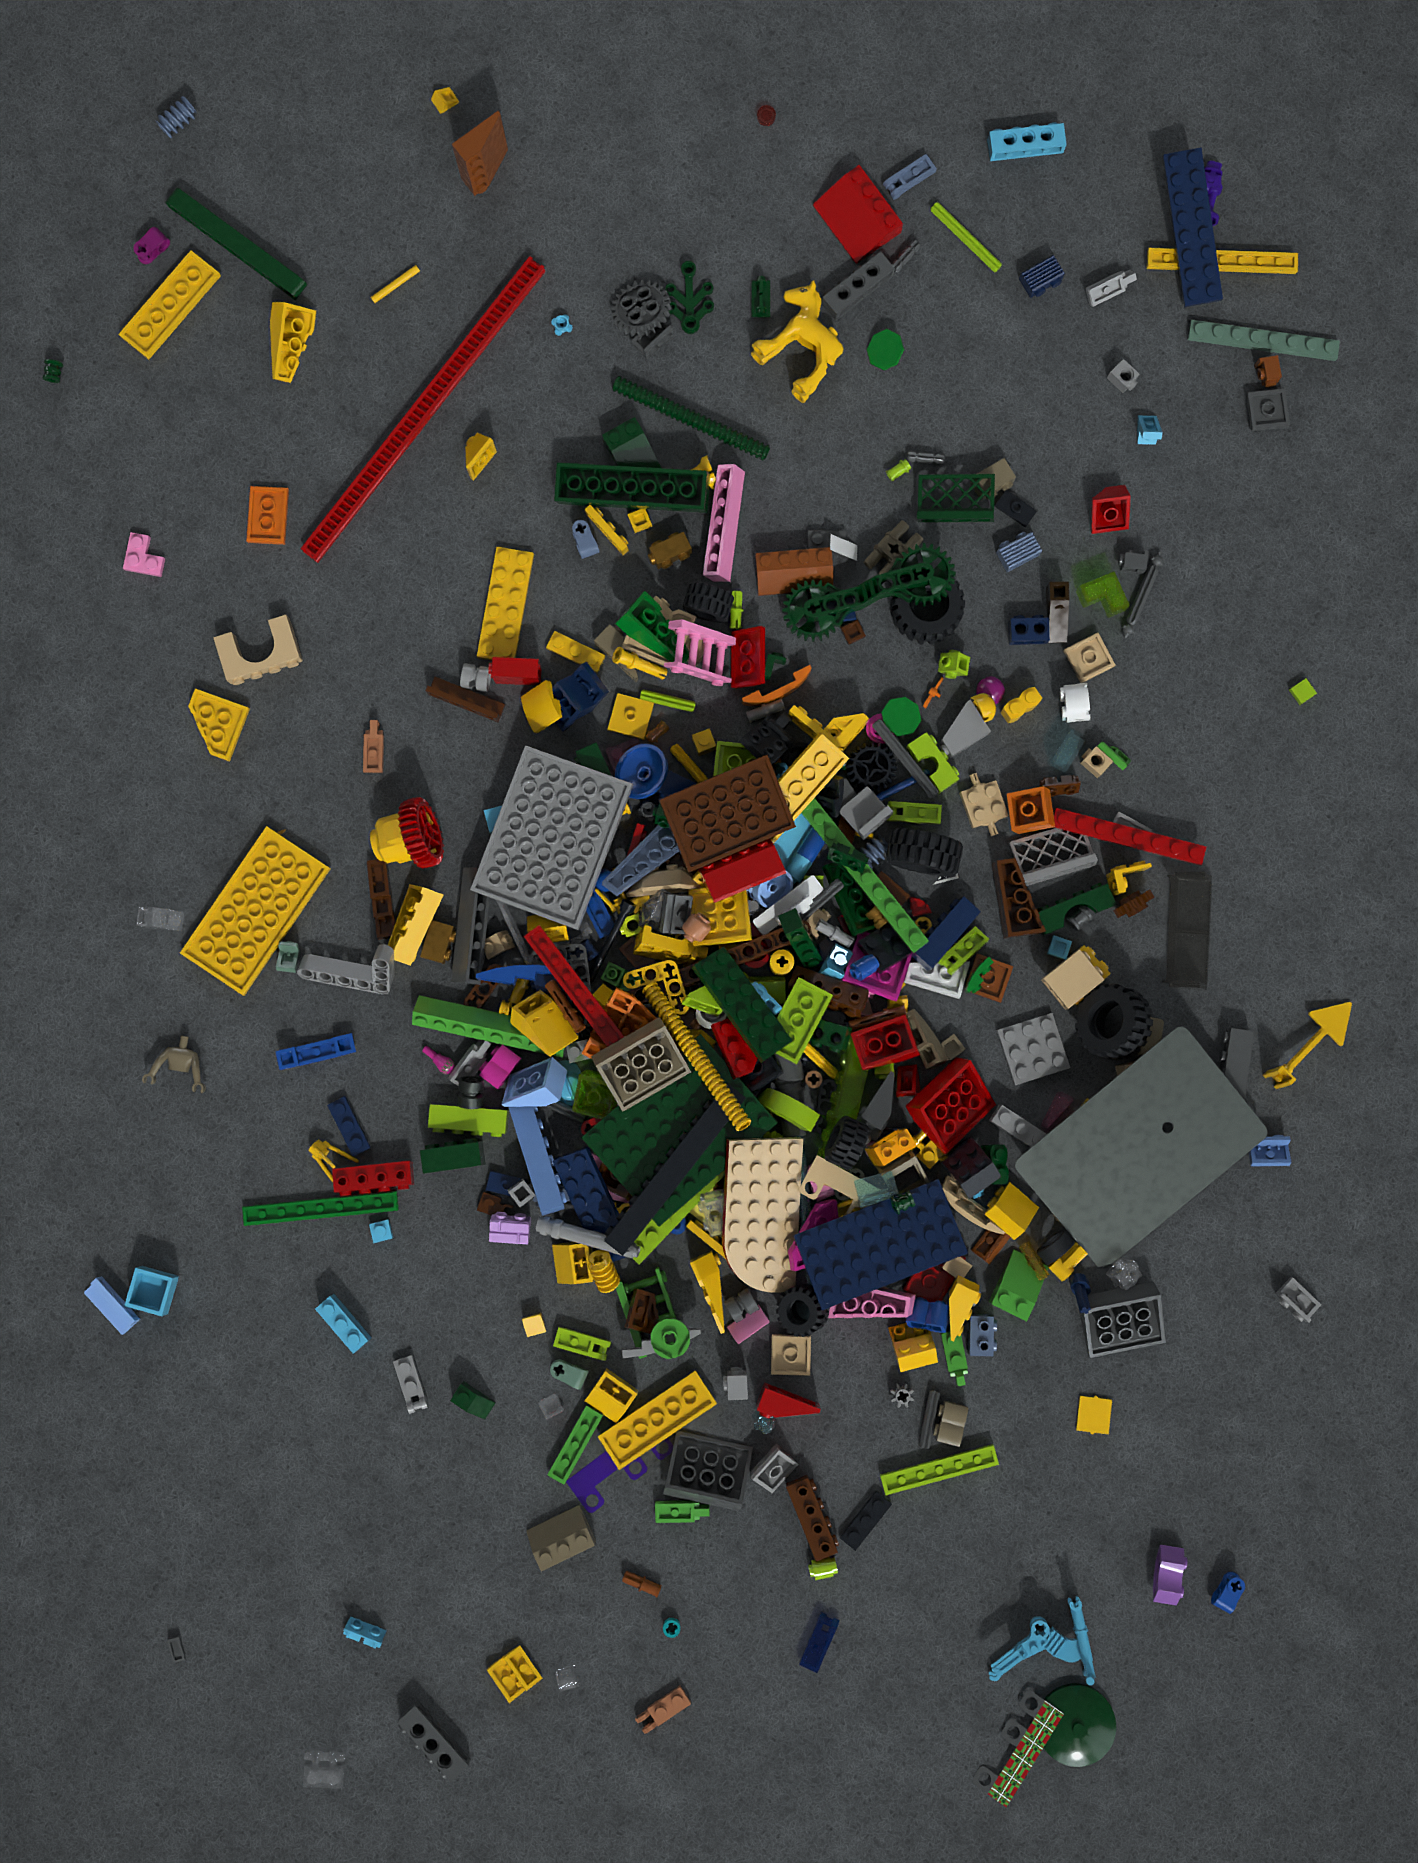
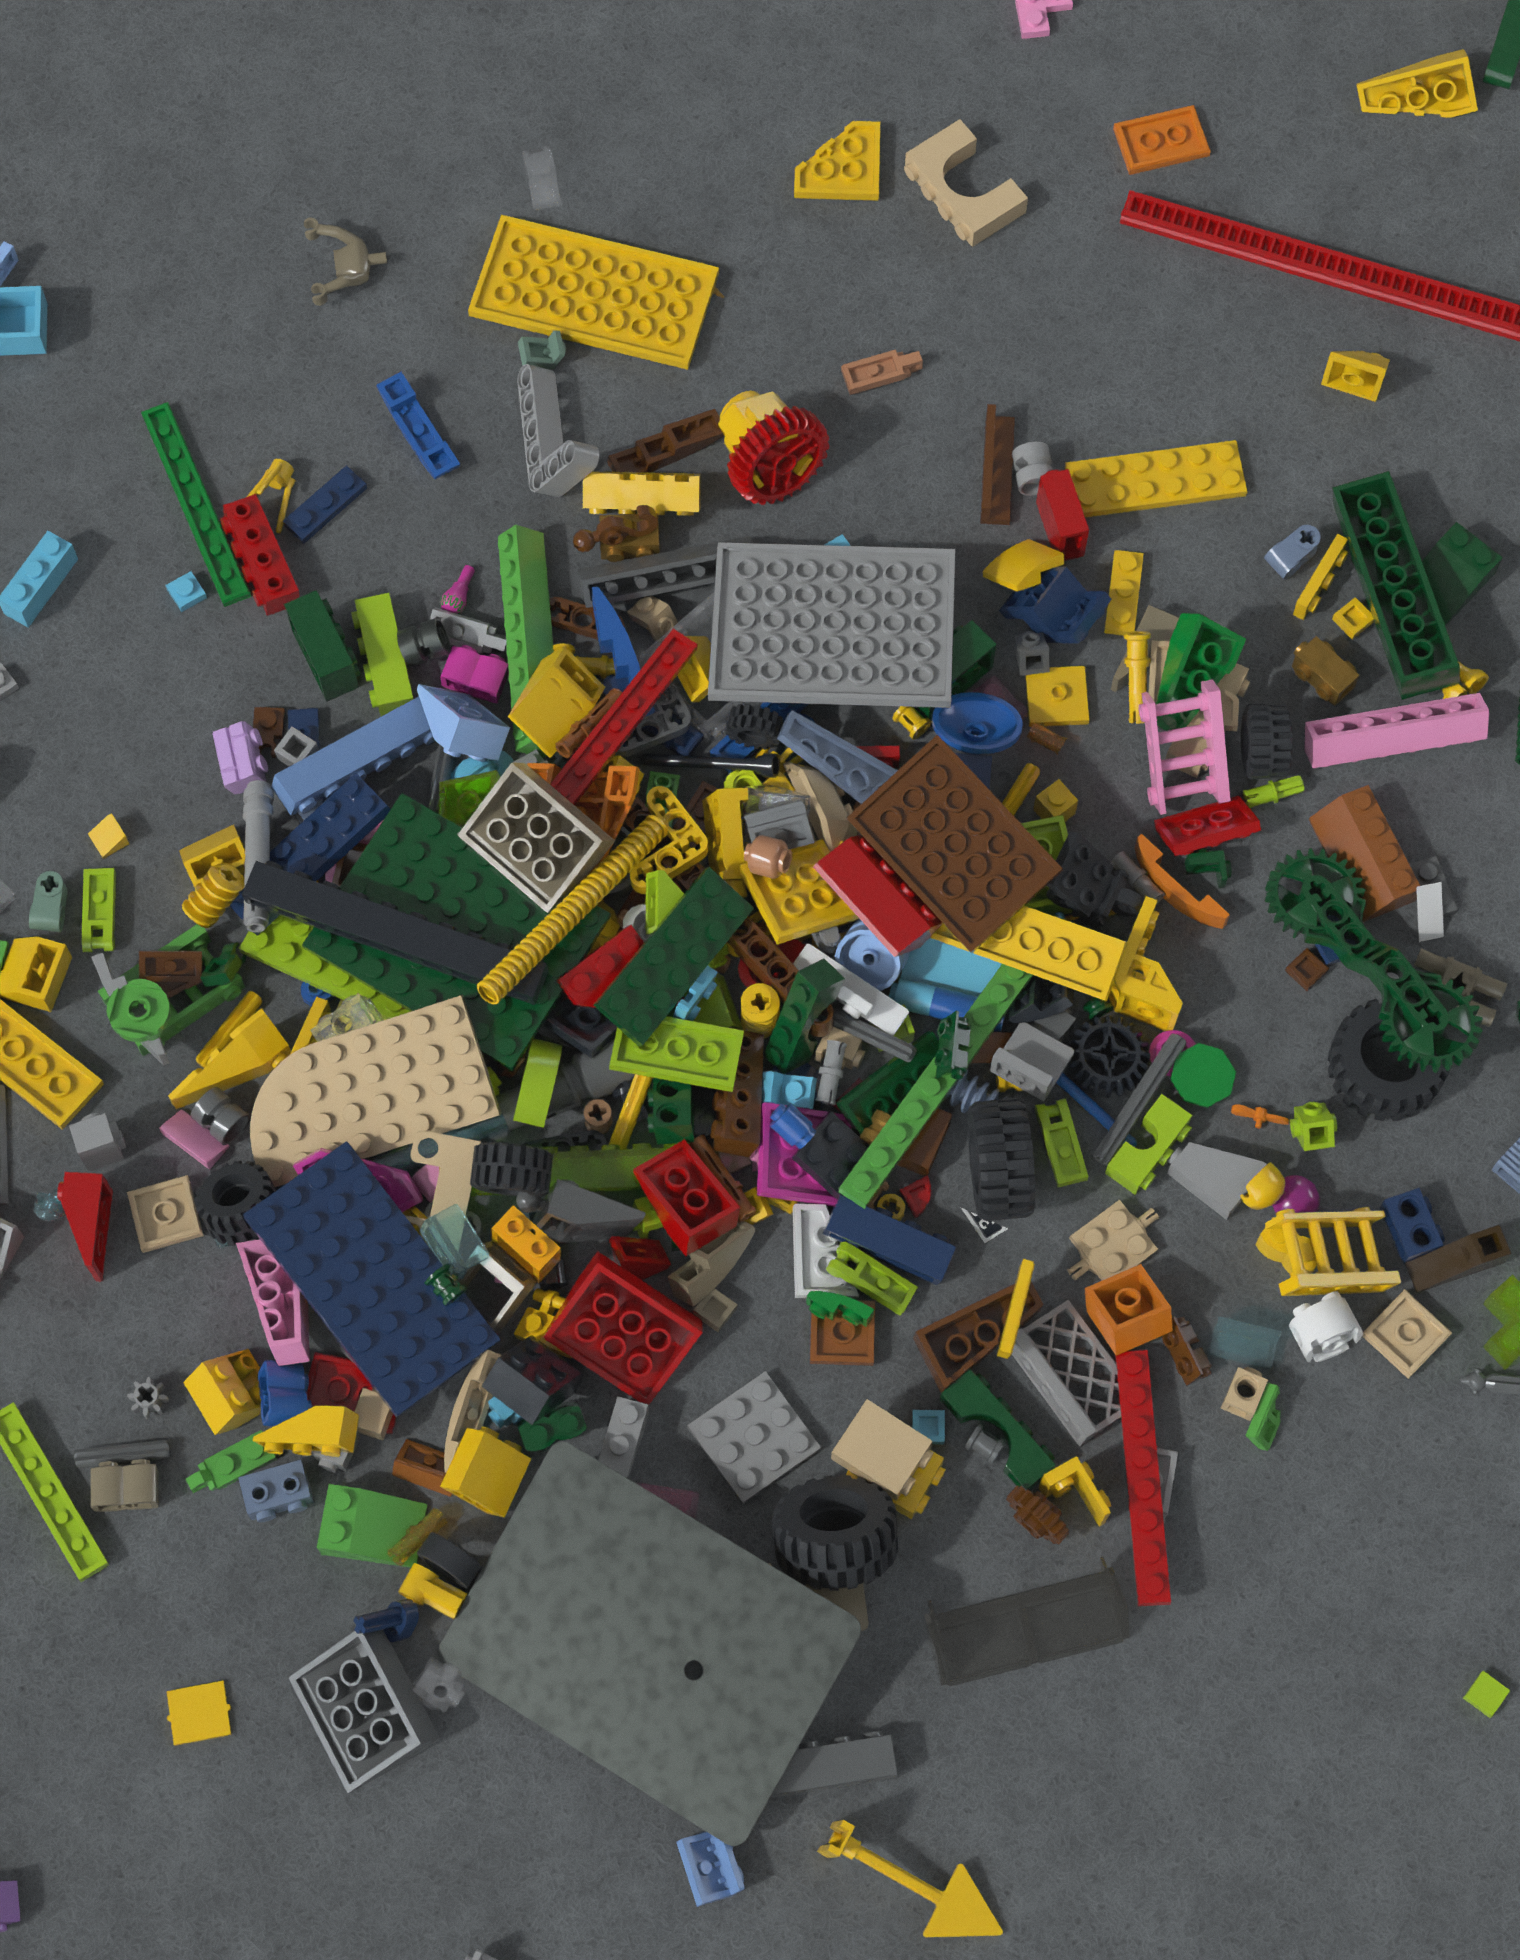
camera: 70 degrees right, 15 degrees down
lime axle [640,689,696,712] -> none
none -> yellow axle [196,991,262,1068]
none -> dark green plate [200,942,246,987]
none -> reddish brown piece [573,505,658,552]
none -> black tyre [726,704,784,750]
none -> yellow tile [997,1259,1035,1359]
none -> dark grey brick [1014,631,1050,676]
none -> yellow fence [1265,1207,1401,1296]

